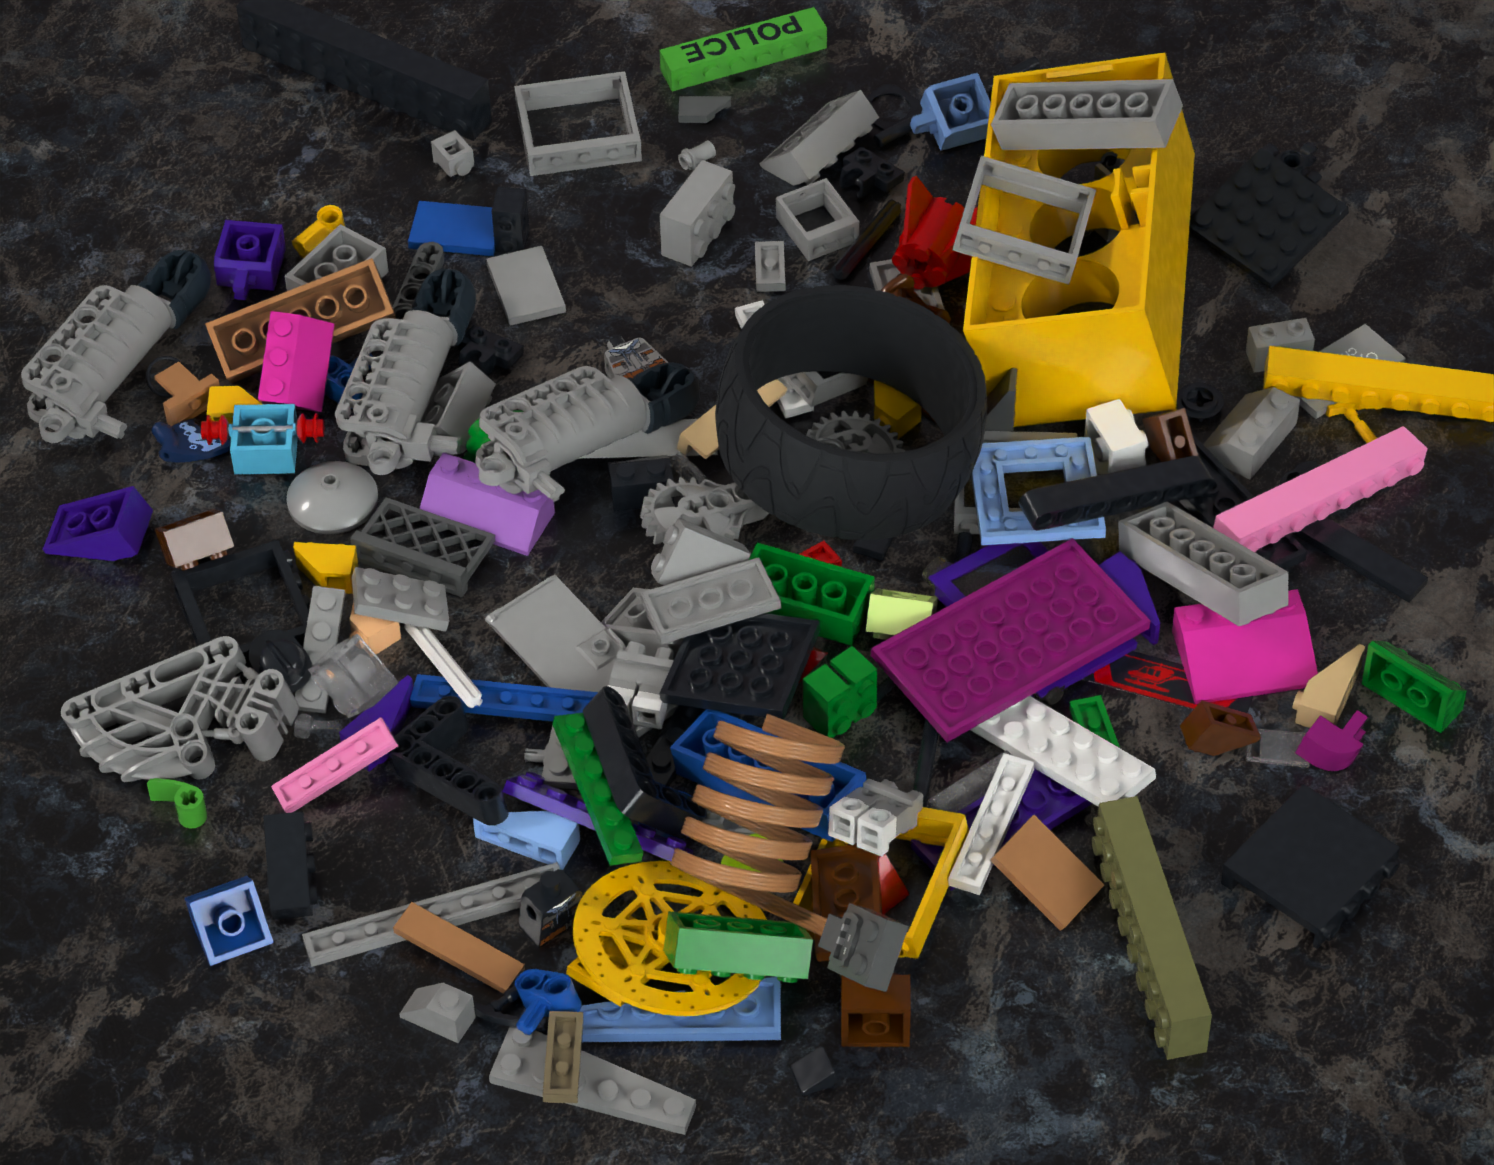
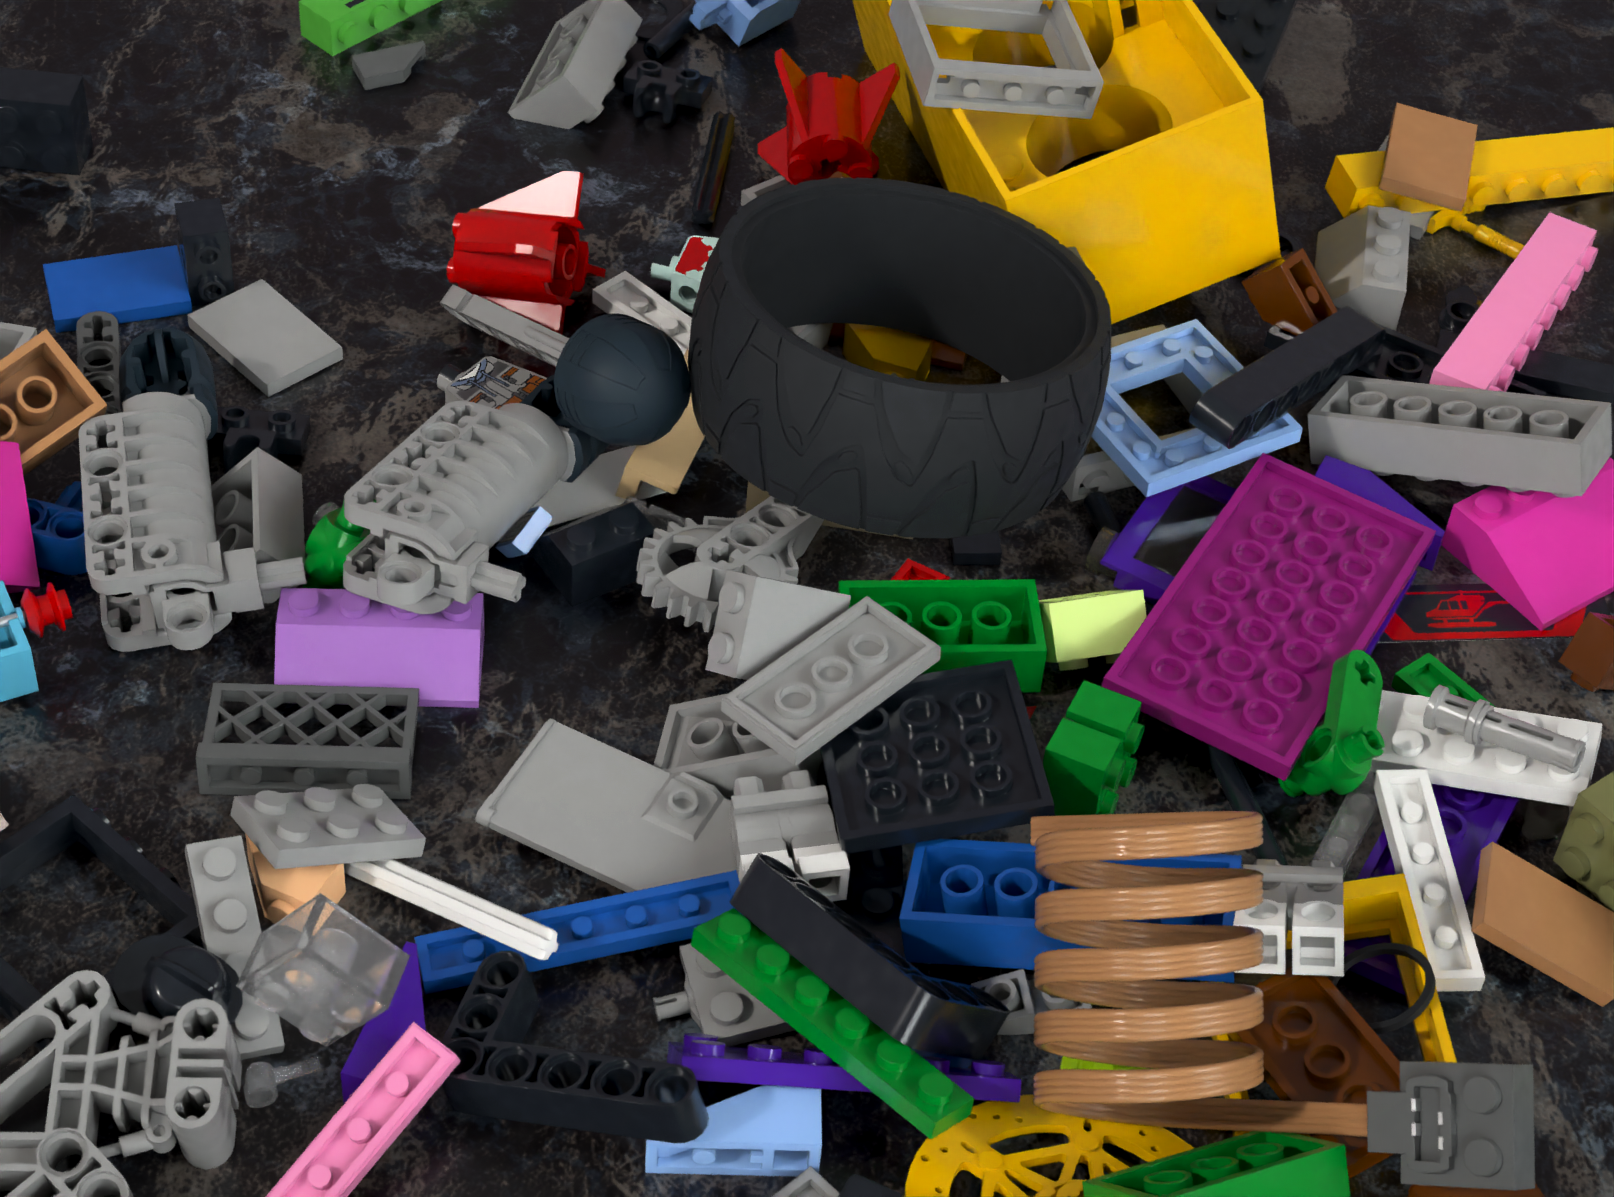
camera: 30 degrees left, 5 degrees down
light grey dish [287,461,378,534] -> none
yellow slope [293,542,359,594] -> none
light grey brick [431,130,474,177] -> none
light grey window [514,71,642,176] -> none
light grey brick [660,160,736,267] -> none
light grey pin [678,140,716,170] -> none
light grey plate [755,241,786,292] -> none
light grey window [776,178,859,261] -> none
white brick [1084,399,1148,475] -> none
light grey brick [1246,318,1315,373] -> none
none -> black piece [440,284,691,446]
none -> red brick [447,171,606,335]
none -> tile [495,506,552,558]
none -> green piece [1278,649,1385,797]
none -> black piece [1328,943,1436,1034]
none -> medium nougat tile [1378,103,1478,211]
none -> light grey pin [1423,685,1586,774]

